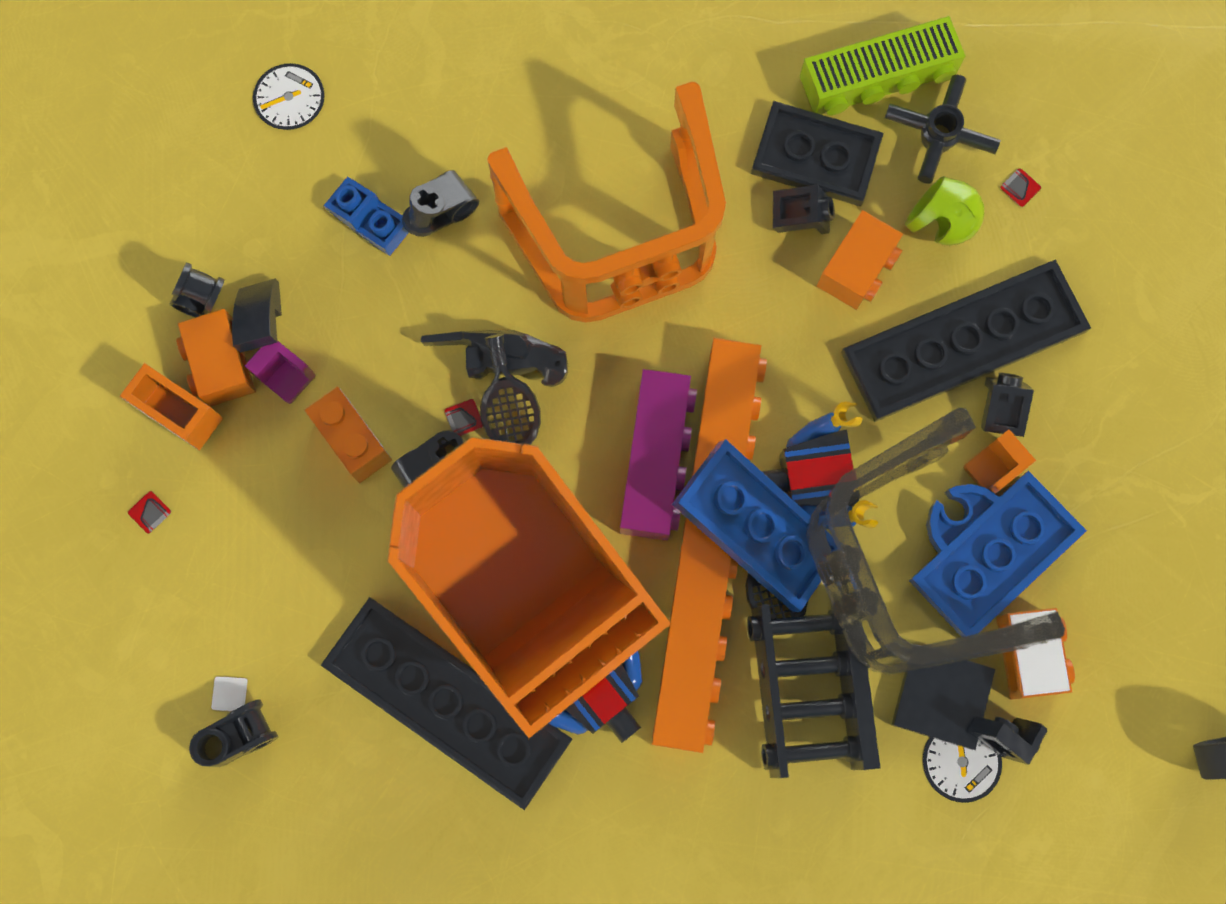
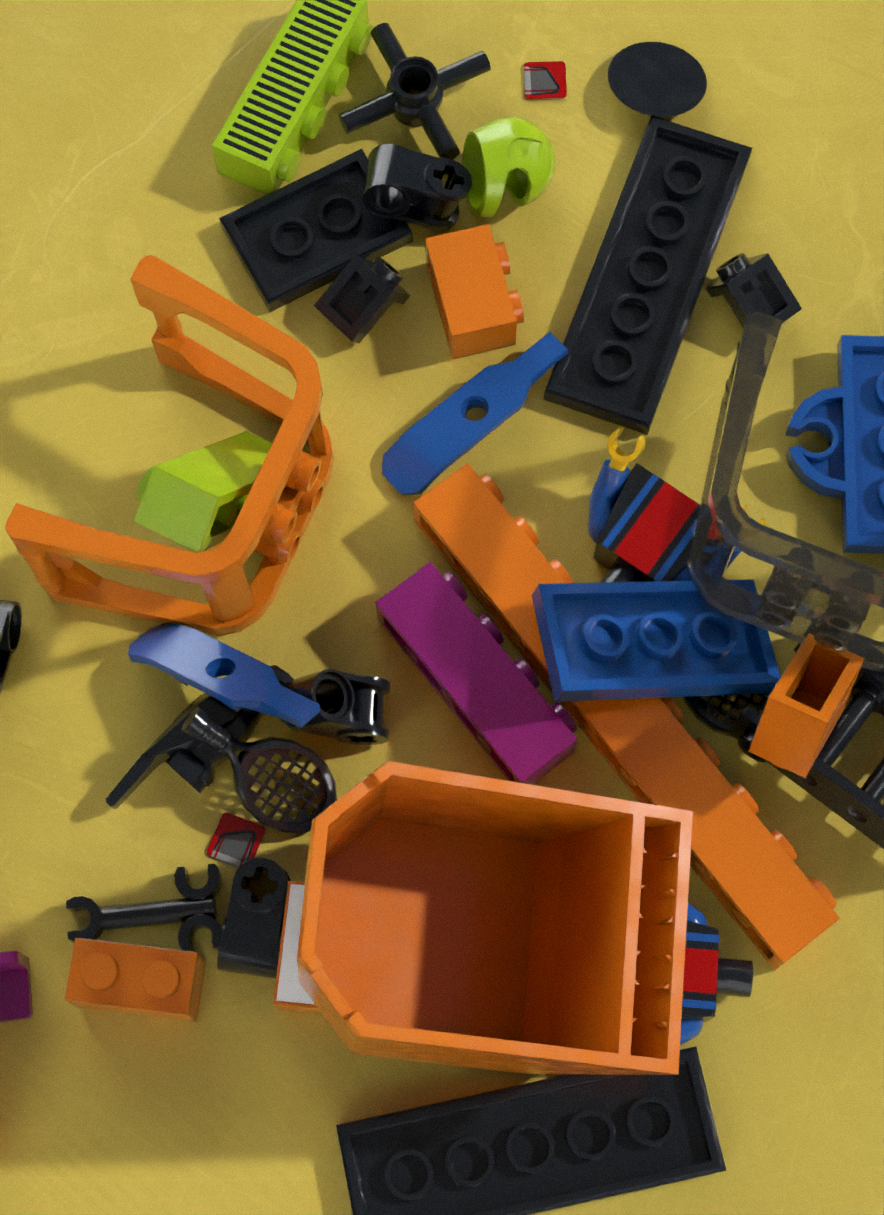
camera: 45 degrees left, 5 degrees down
orange panel [964,430,1036,494] -> none
none -> black bar [66,864,222,951]
none -> blue piece [128,623,320,728]
none -> lime brick [134,431,272,552]
none -> black piece [281,669,390,745]
none -> black piece [362,144,473,231]
none -> blue piece [382,332,568,495]
none -> black sticker [608,42,707,117]
none -> orange brick [748,633,865,778]

